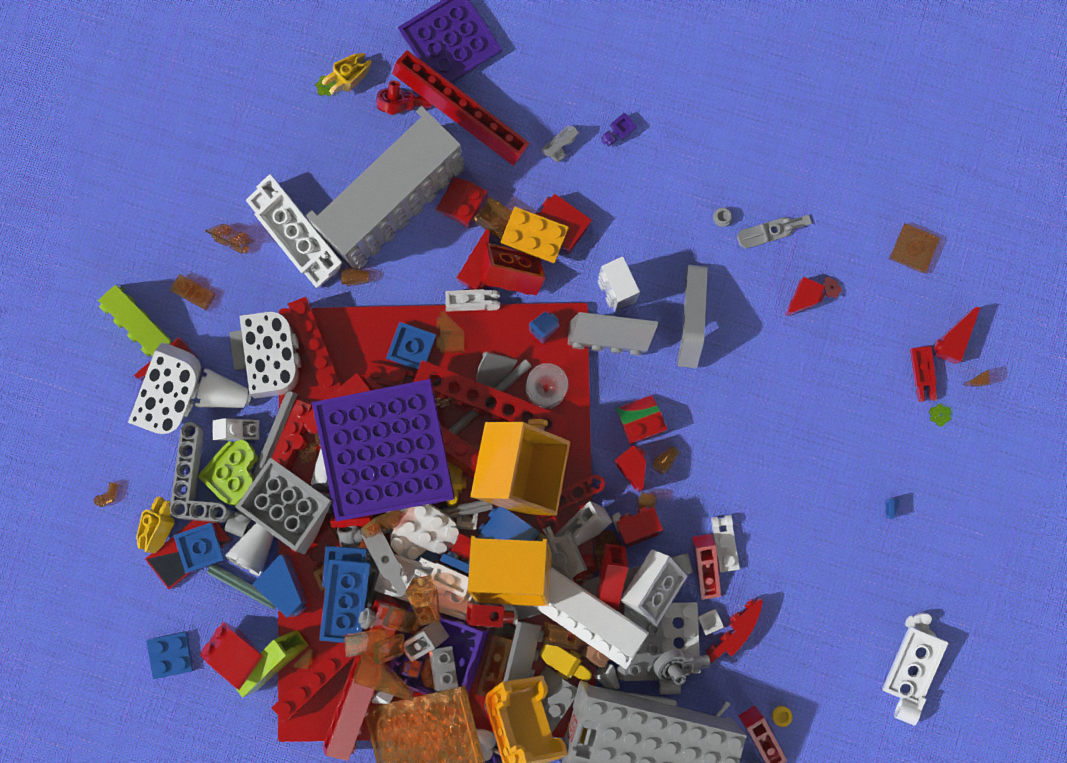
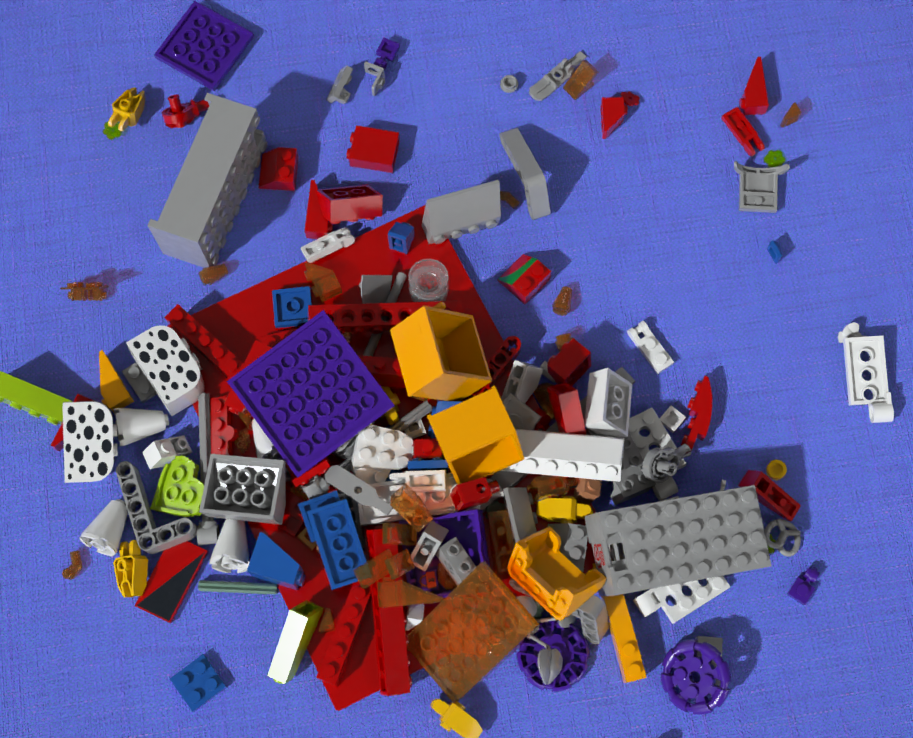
camera: 25 degrees left, 10 degrees down
clear orange slope [170,274,216,311] -> none
blue plate [174,522,225,573] -> none
red slope [200,621,263,690] -> none
white slope [246,174,342,288] -> none
light grey plate [359,608,376,629] -> none
clear orange slope [361,510,402,539] -> none
red brick [392,50,530,166] -> none
clear orange bracket [473,197,513,239] -> none
light orange plate [500,206,569,264] -> none
white slope [594,664,620,689] -> none
white brick [597,256,640,311] -> none
red slope [613,445,646,493] -> none
slope [692,534,721,600] -> none
clear orange plate [889,223,940,274] -> none
none -> white cone [80,499,128,556]
none -> light orange slope [99,350,134,413]
none -> light grey bracket [364,61,385,96]
none -> clear orange arm [500,191,520,209]
none -> clear orange slope [563,60,599,100]
none -> light grey piece [734,161,790,213]

